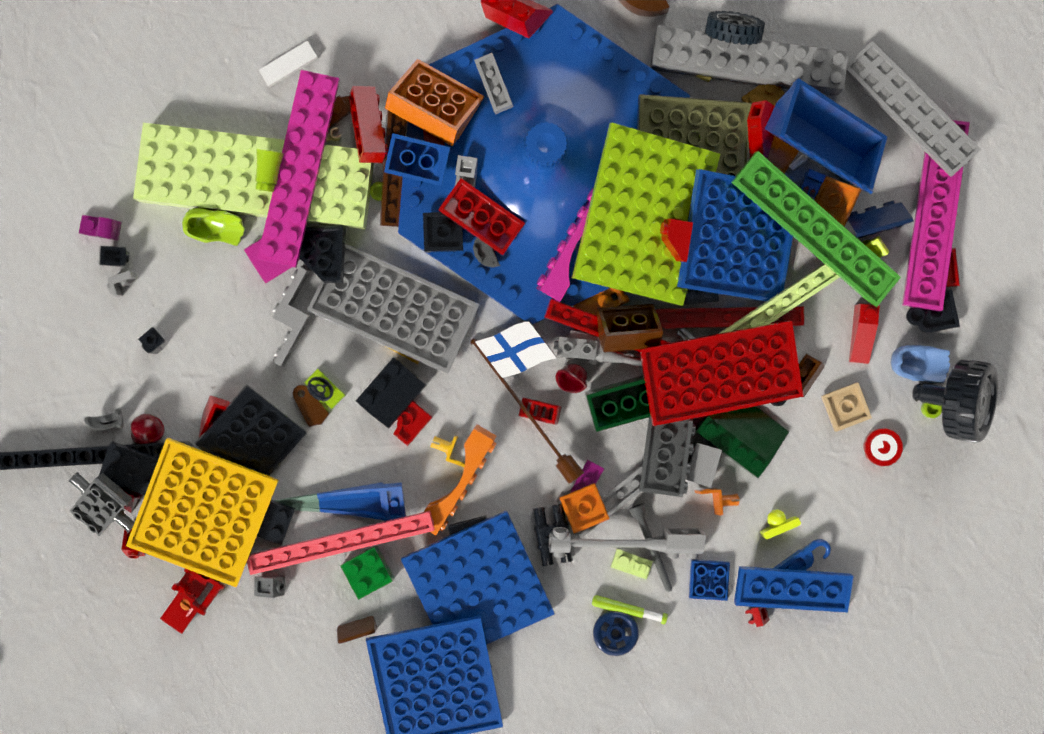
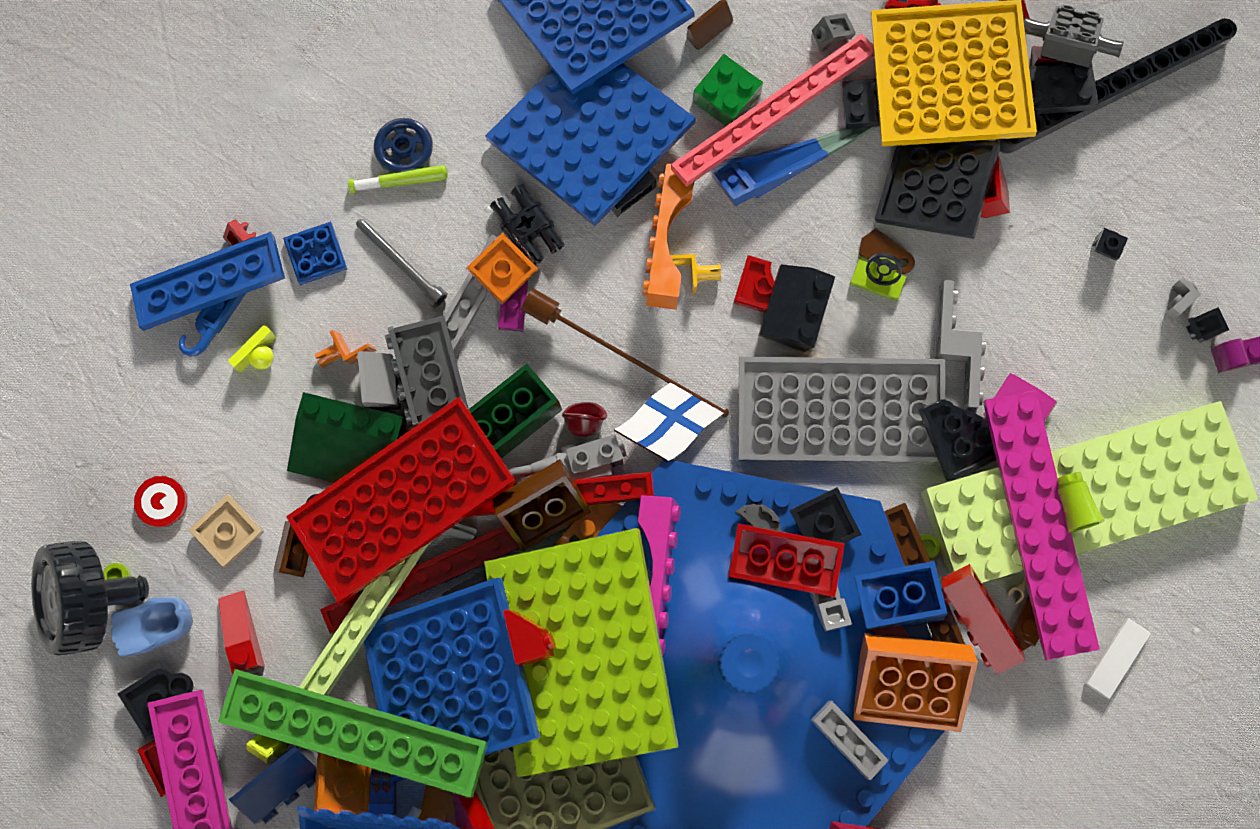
camera: 155 degrees right, 10 degrees down
dark grey helmet [84,408,124,431] -> none
dark red helmet [131,414,165,444] -> none
lime hair [182,207,245,246] -> none
red slope [518,397,562,425] -> none
light grey bar [549,527,706,559] -> none
yellowish green plate [610,548,653,579] -> none

